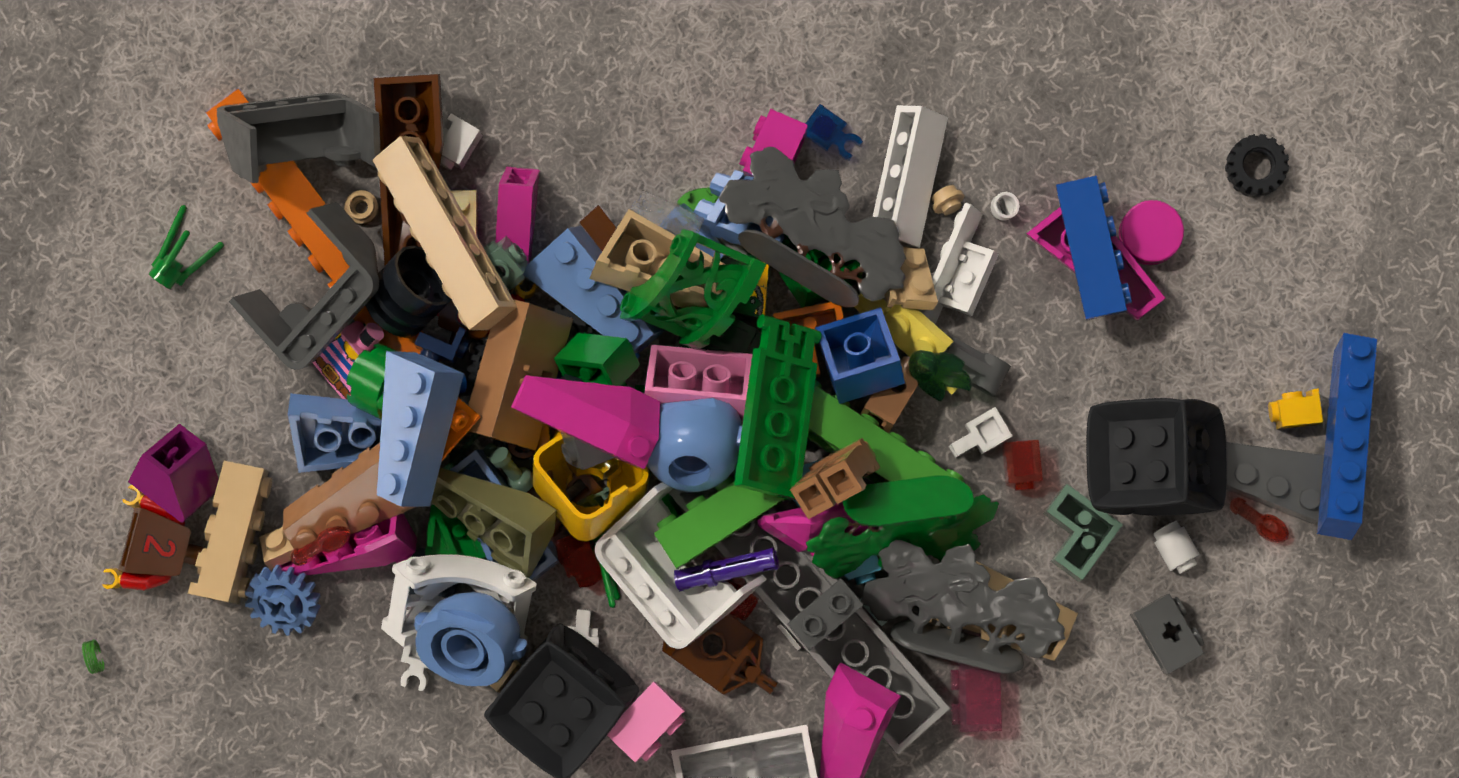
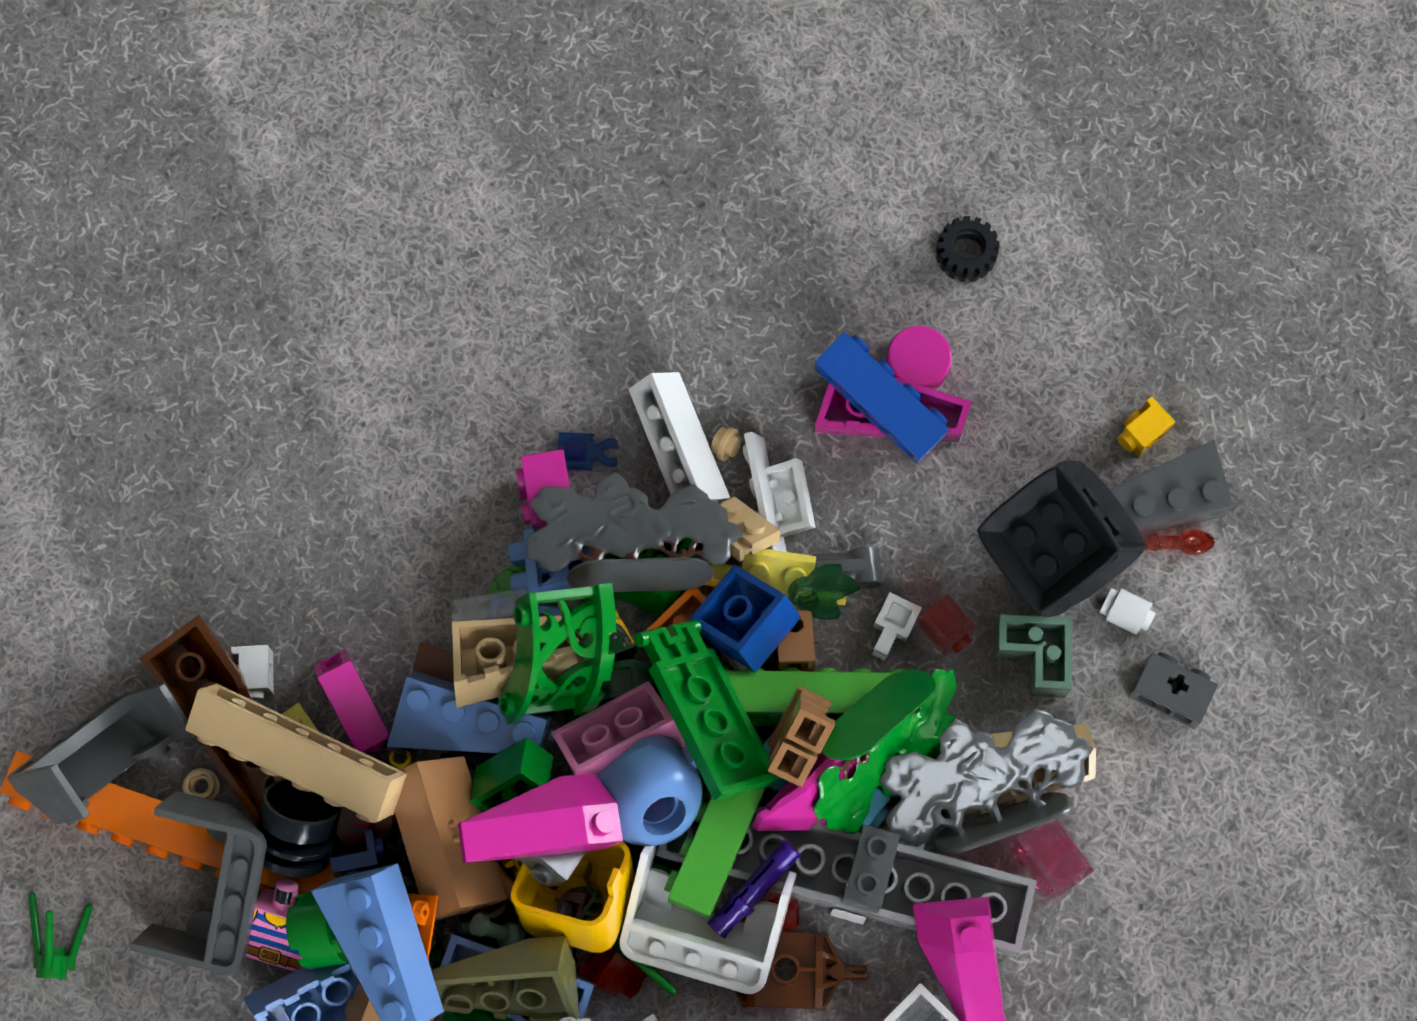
camera: 40 degrees left, 10 degrees down
sand green brick [484,236,528,290] -> none
white hinge [990,192,1020,220] -> none
blue brick [1317,333,1377,540] -> none

